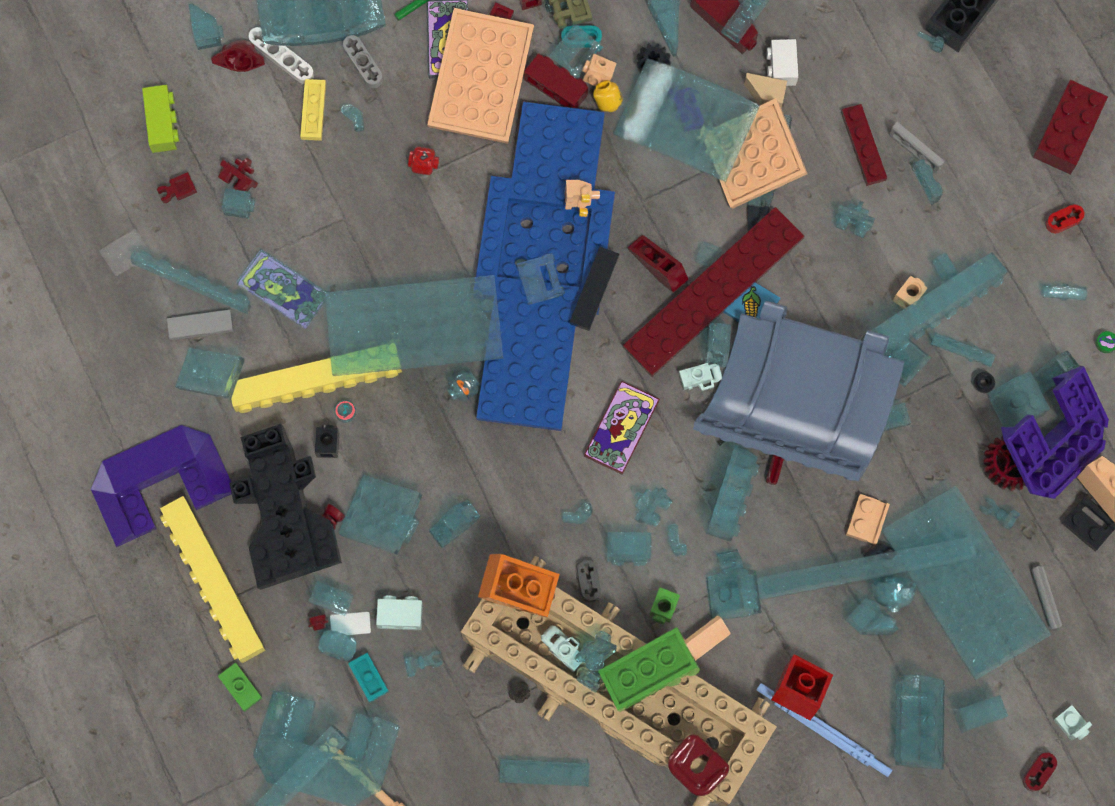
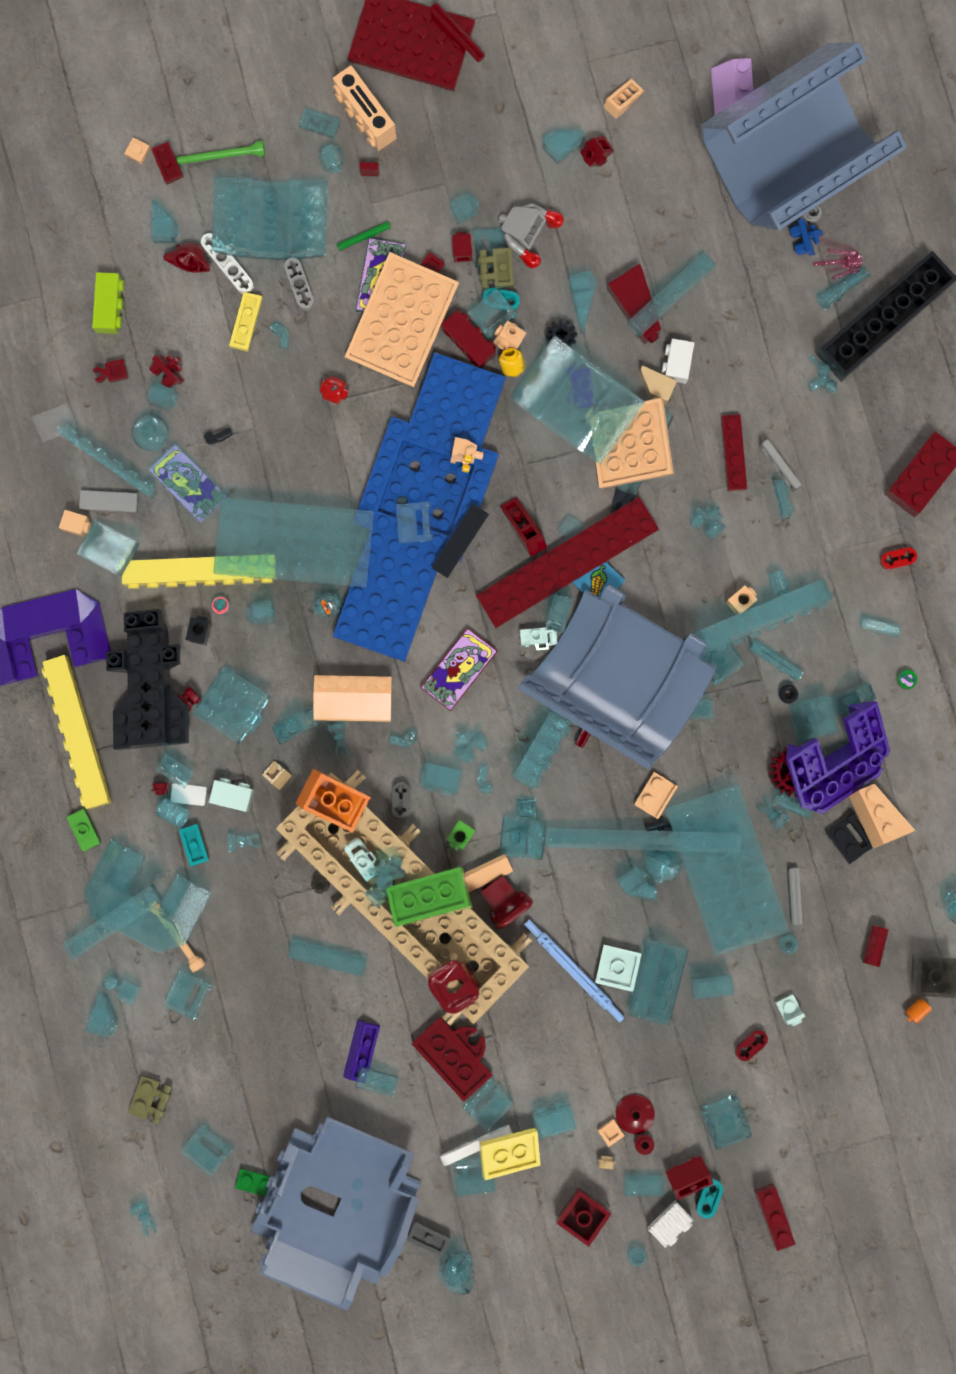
camera: 15 degrees right, 10 degrees up
red brick [771,654,833,721] -> none
none -> light nougat brick [59,510,91,537]
none -> clear light blue cylinder [131,414,170,452]
none -> black arm [203,427,233,445]
none -> clear light blue slope [246,600,275,625]
none -> tan slope [262,761,292,790]
none -> light nougat slope [313,675,392,722]
none -> clear light blue piece [328,723,348,756]
none -> dark red piece [480,875,533,929]
none -> light aqua plate [595,944,642,992]
none -> clear light blue plate [772,794,813,818]
none -> clear light blue plate [779,935,799,955]
none -> clear light blue arm [808,377,837,393]

